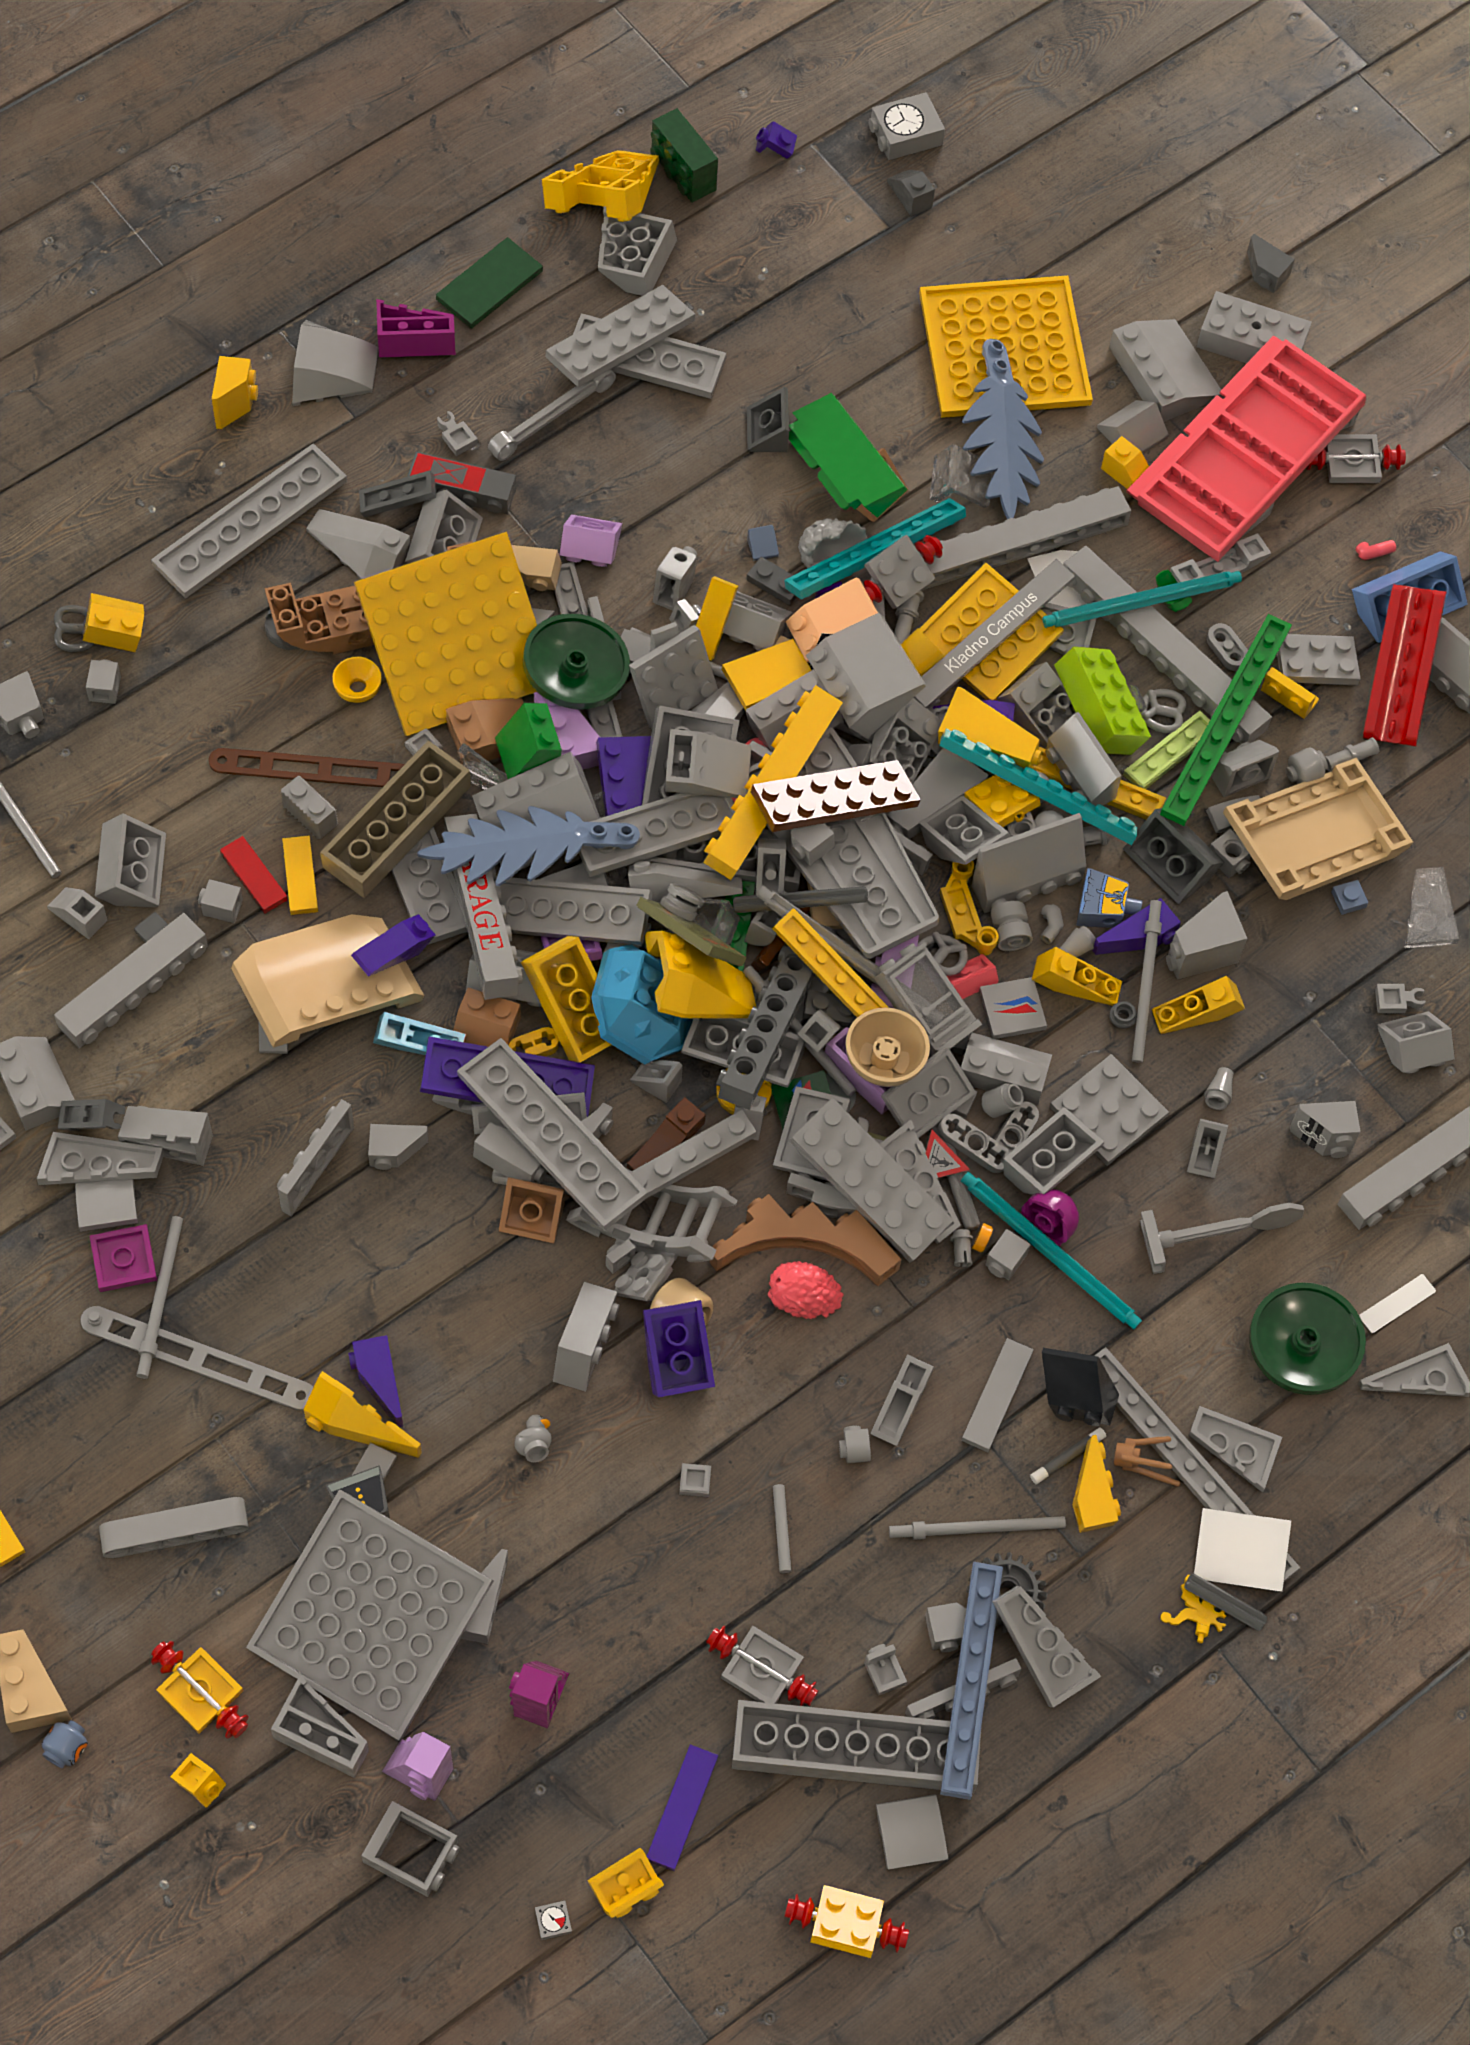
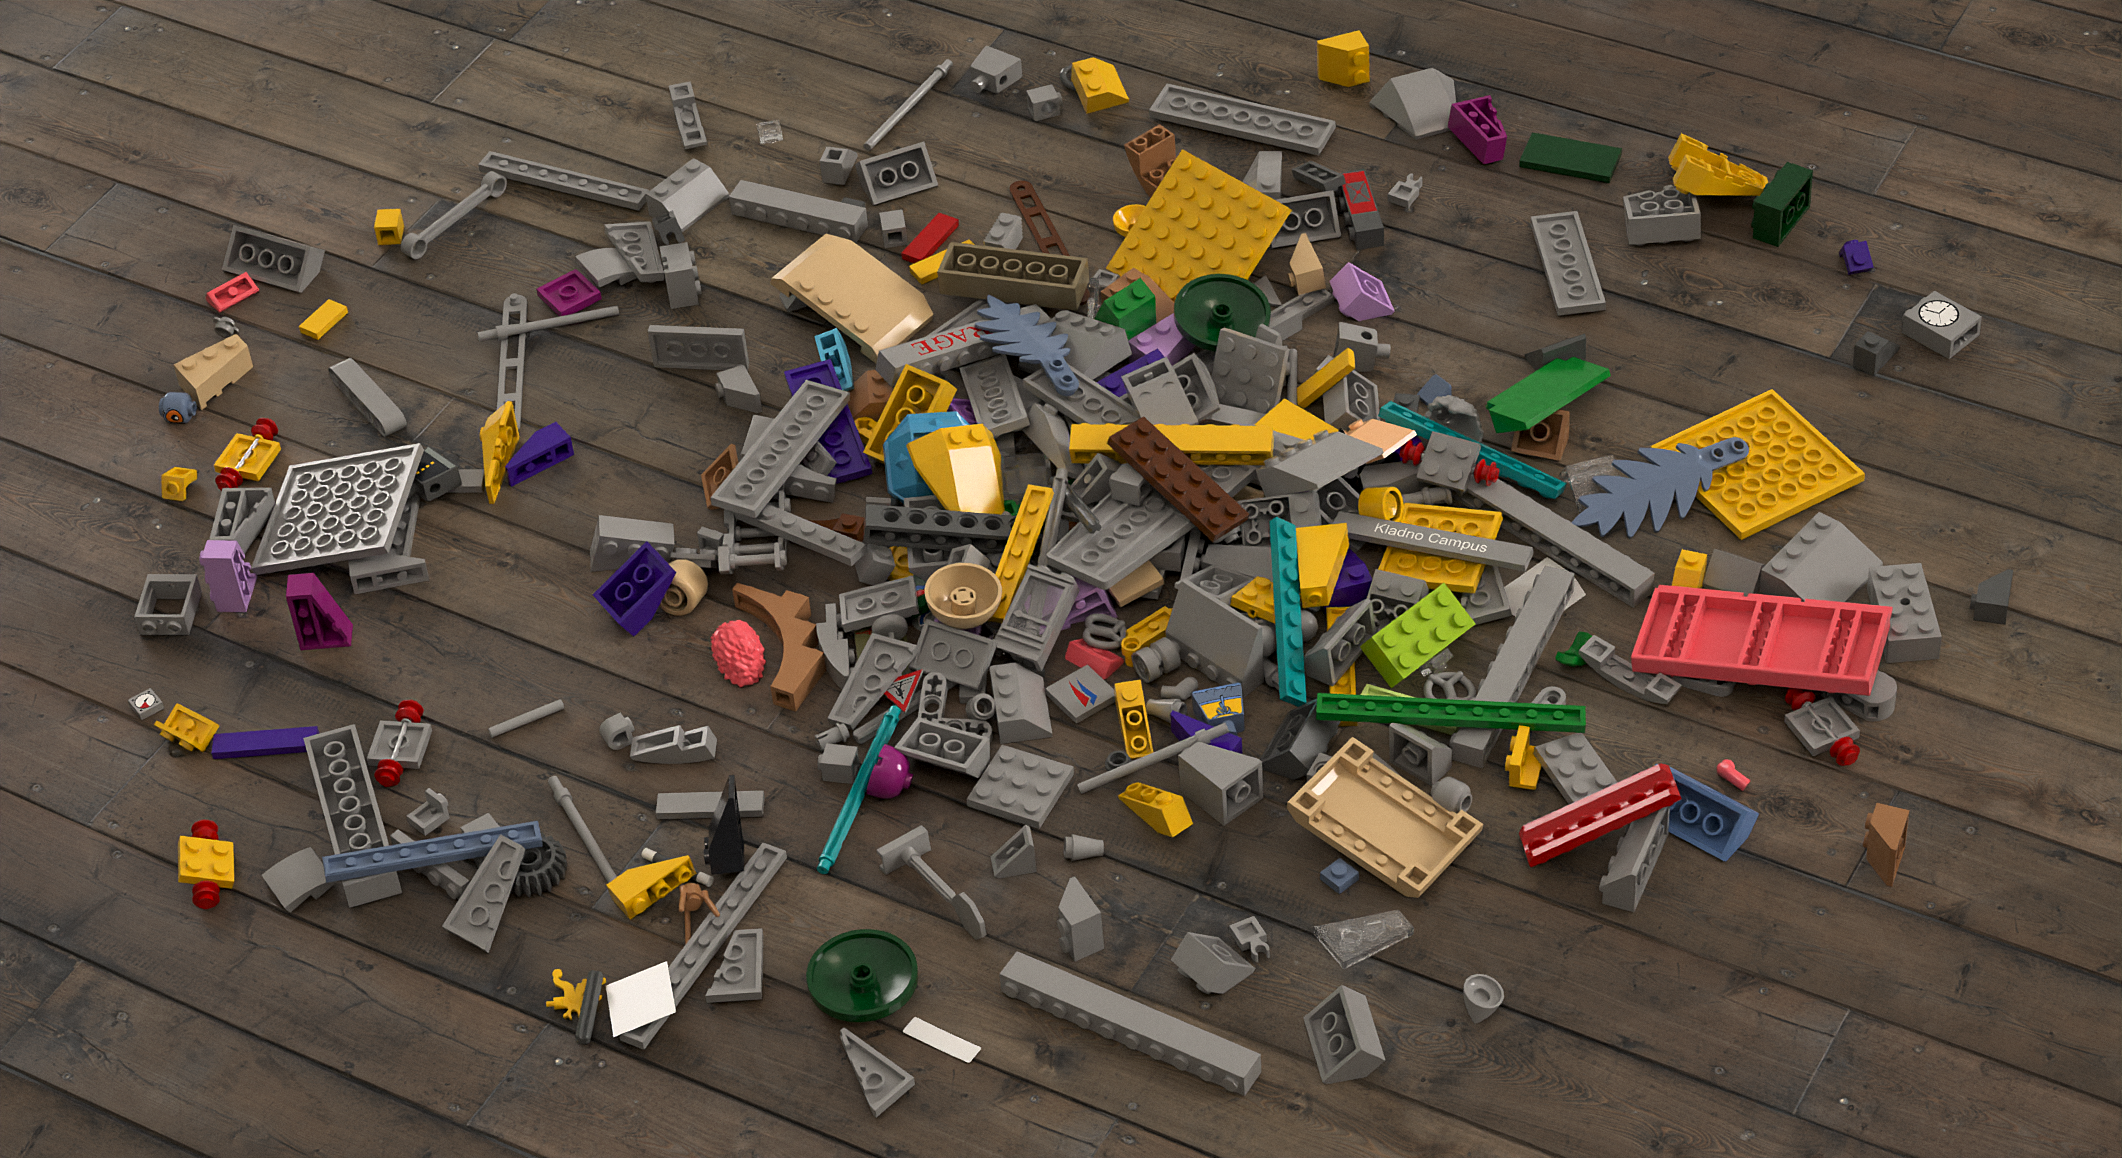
camera: 75 degrees right, 20 degrees down
dark purple slope [351,914,436,977] -> none
light grey piece [488,369,616,461] -> none
light grey animal [514,1415,552,1462] -> none
light grey plate [545,285,695,387] -> none
olive tile [636,897,747,966] -> none
light grey wheel [660,883,704,921] -> none
light grey tile [679,1463,711,1497] -> none
light grey brick [789,1097,954,1263] -> none
light orange tile [972,1223,993,1253] -> none
teal piece [1042,571,1242,628] -> none
light grey pin [1325,737,1379,772] -> none

